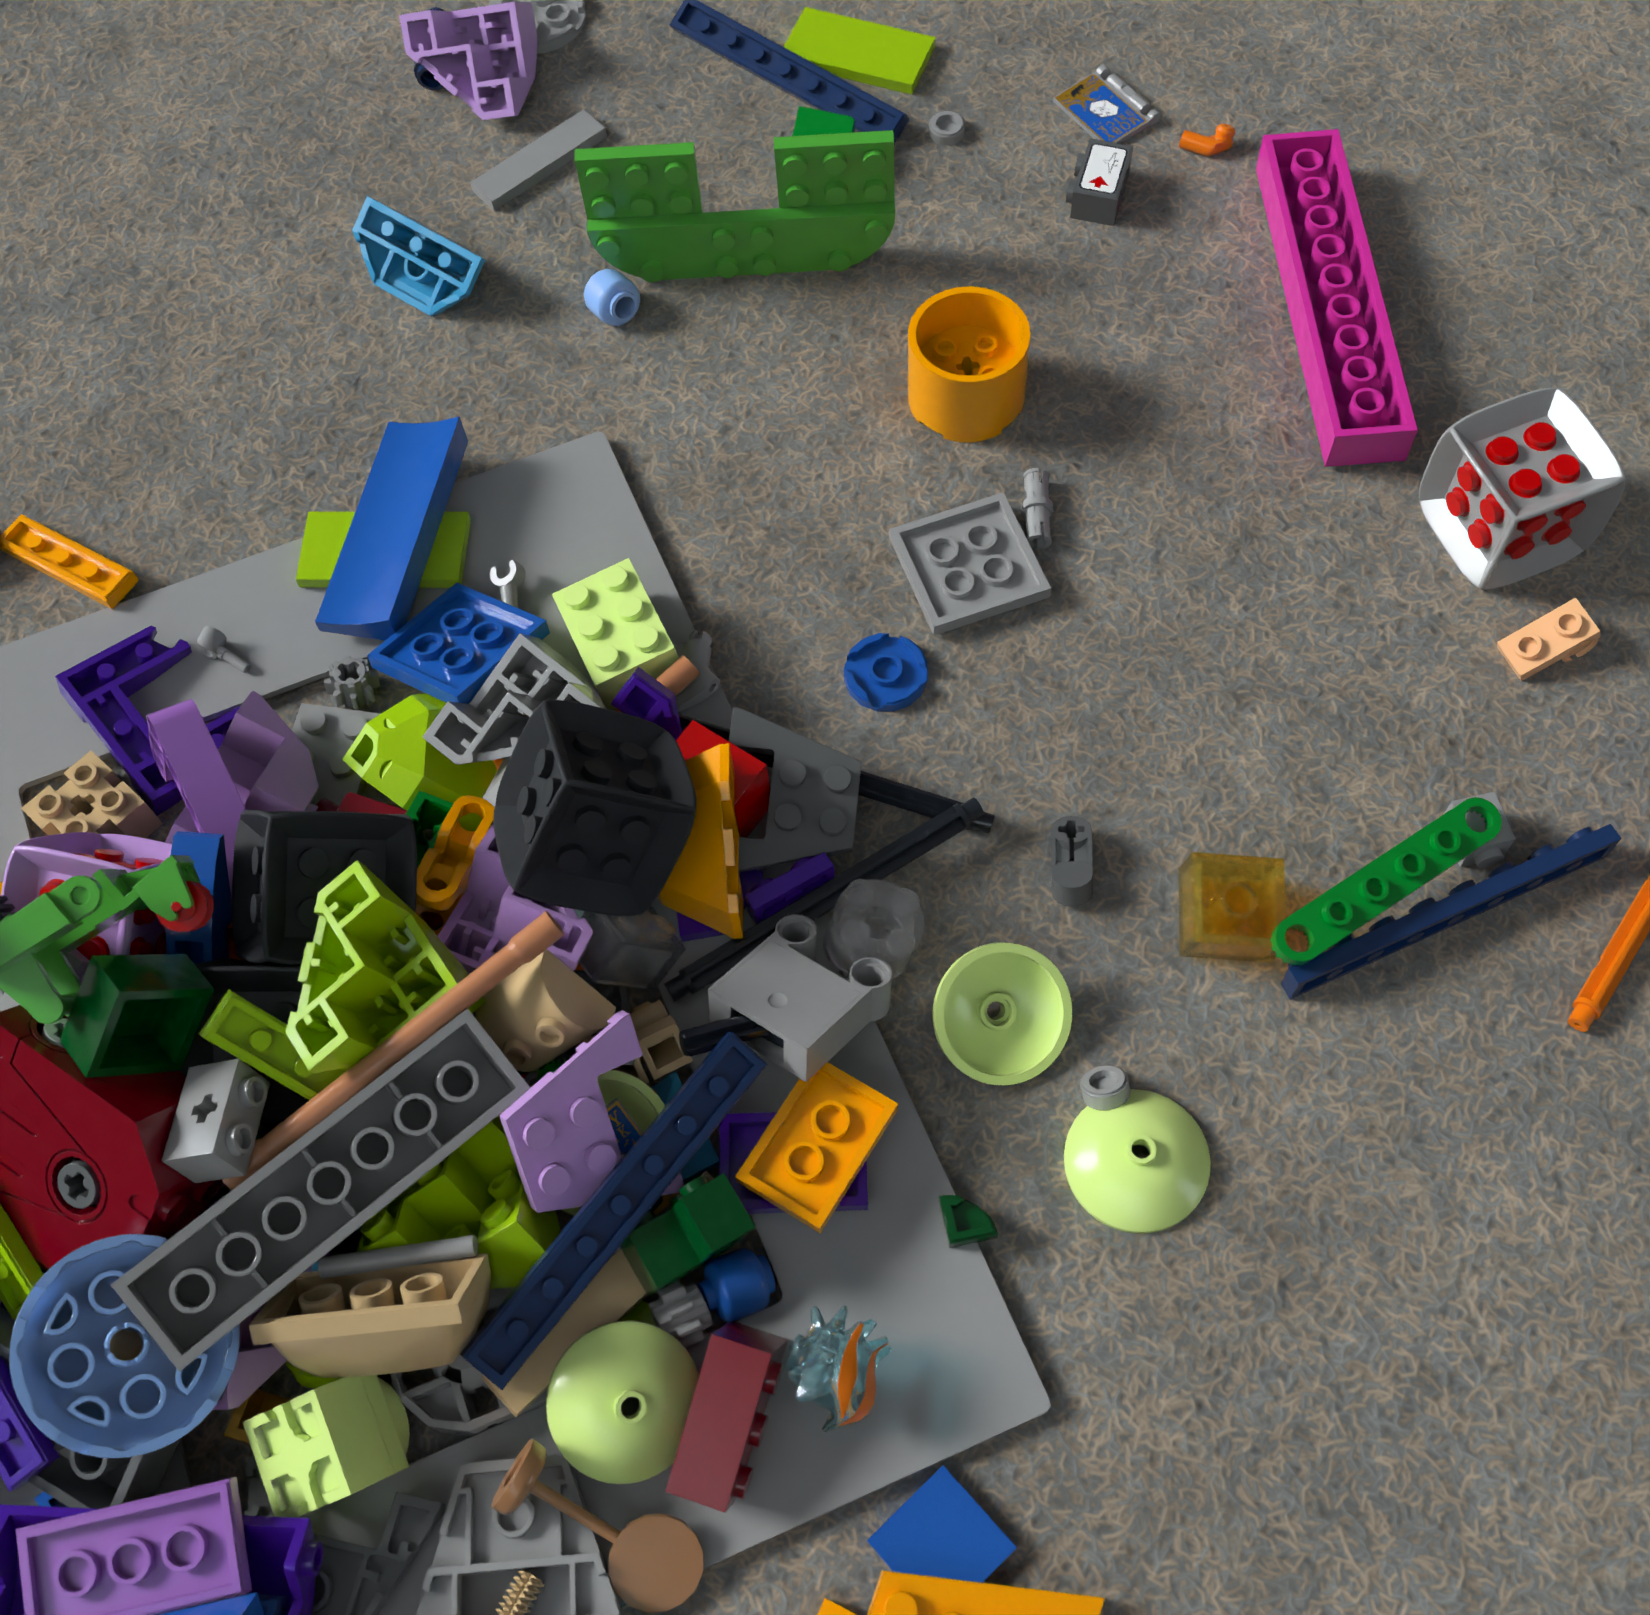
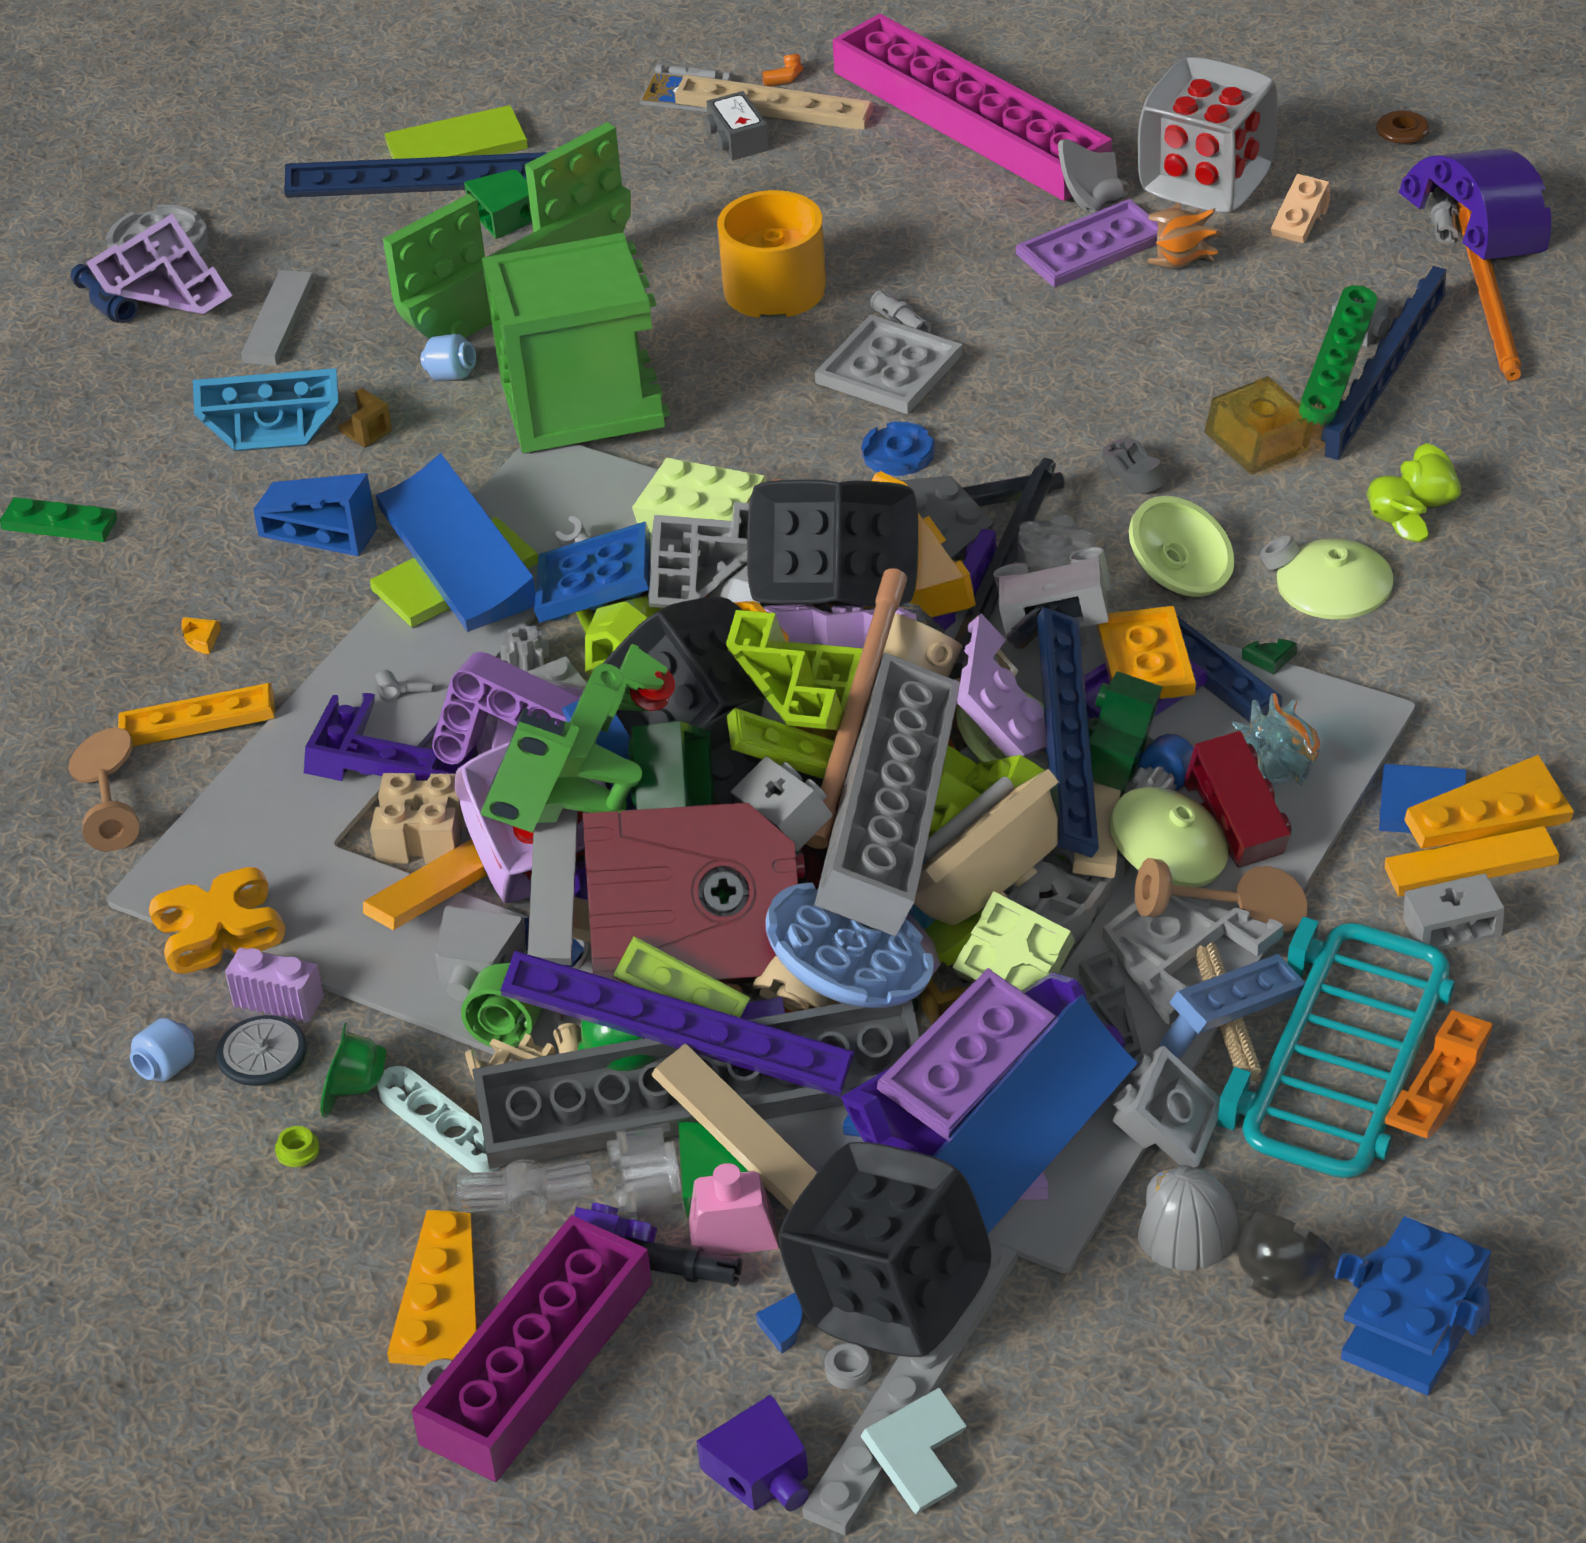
camera: 40 degrees left, 20 degrees down
none -> green plate [0,497,118,542]
none -> light orange tile [181,617,221,654]
none -> blue wedge [253,473,377,556]
none -> pearl gold panel [338,388,392,448]
none -> bright green container [482,233,670,453]
none -> tan tile [675,74,873,129]
none -> medium lavender tile [1016,199,1158,288]
none -> light grey arm [1058,139,1129,213]
none -> hair [1148,202,1222,268]
none -> dark blue tile [1177,616,1282,724]
none -> lime animal [1366,443,1461,543]

